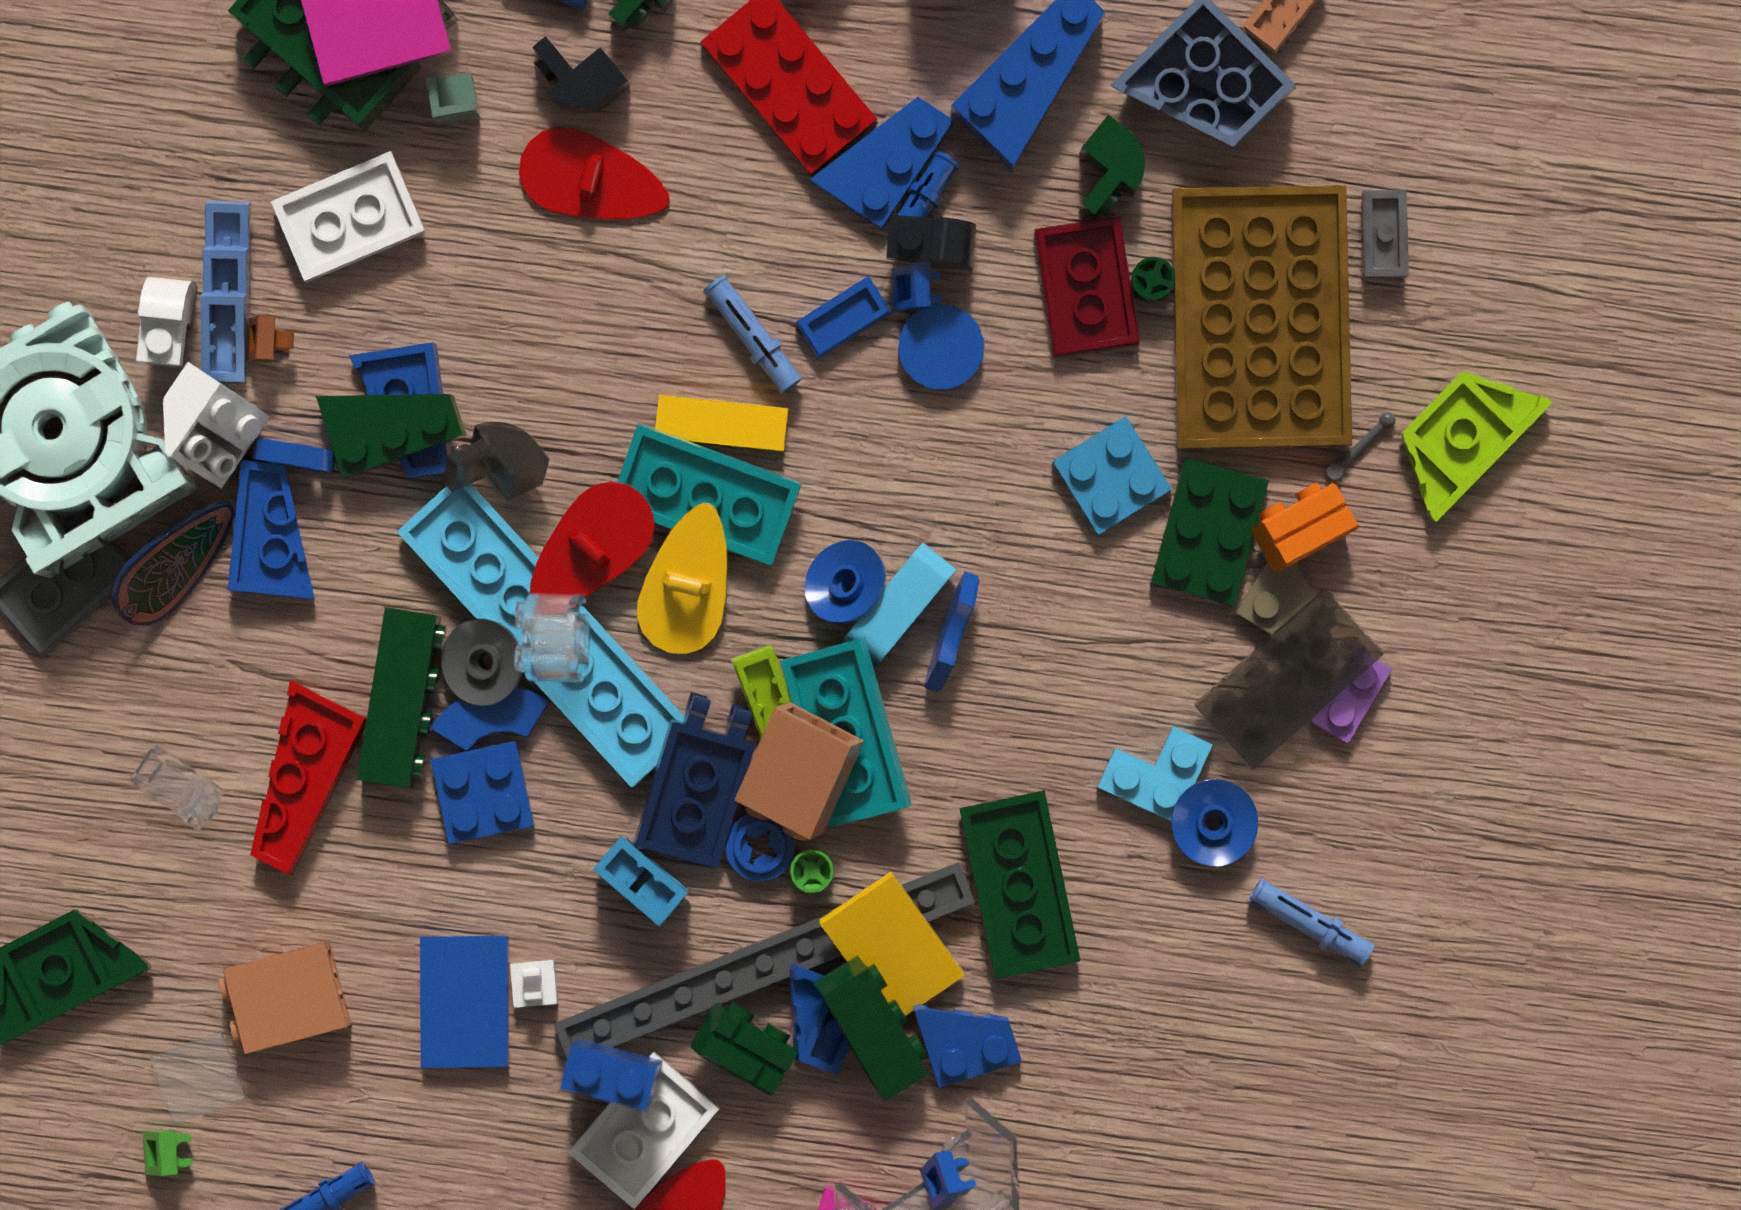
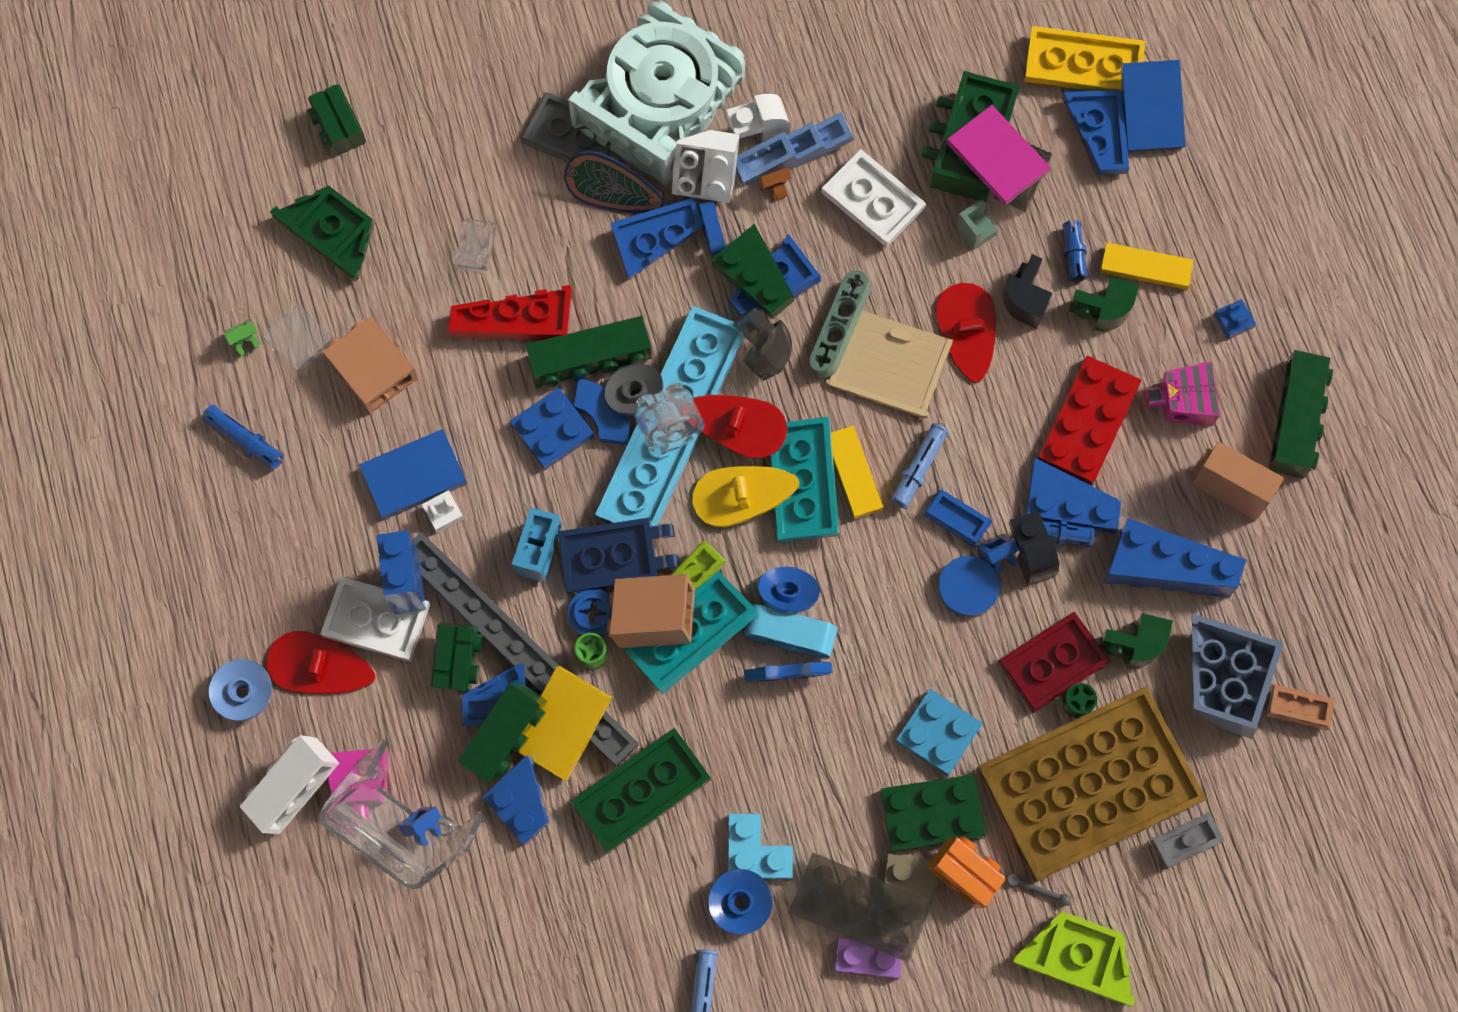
camera: 65 degrees right, 15 degrees down
none -> sand green beam [809,271,871,378]
none -> tan piece [825,311,953,418]

